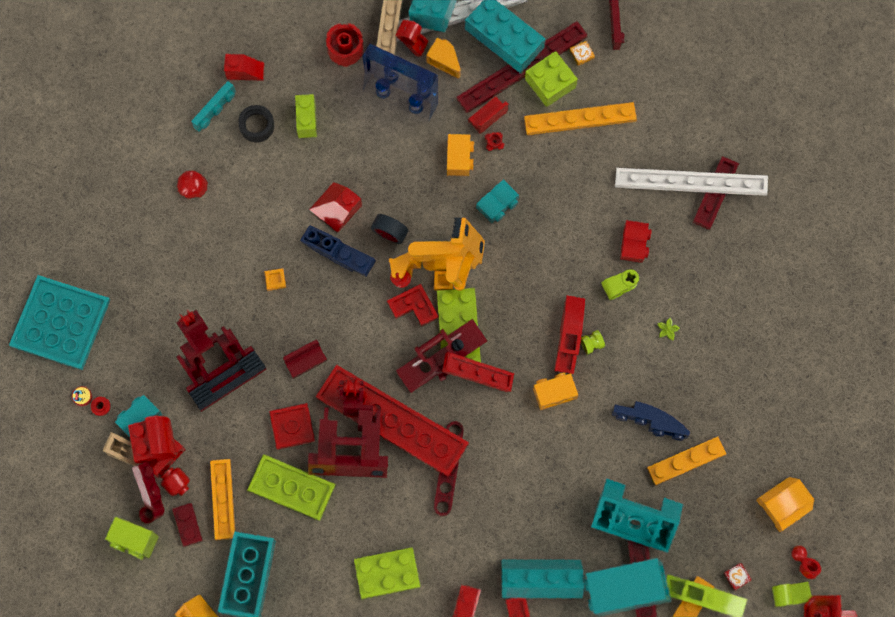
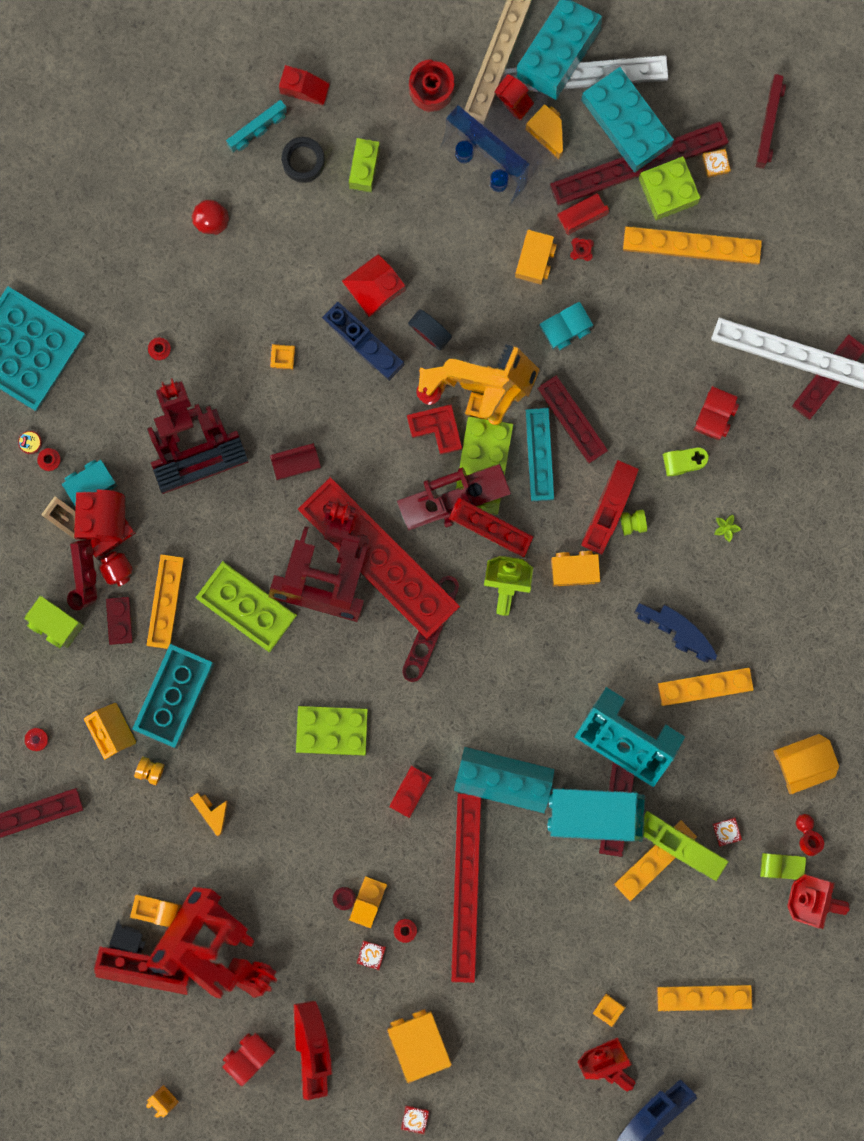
camera: 15 degrees right, 10 degrees up
red plate [269,403,316,450] -> none
none -> red plate [148,337,171,361]
none -> lime piece [484,556,533,616]
none -> teal plate [525,408,554,502]
none -> dark red plate [537,375,608,464]

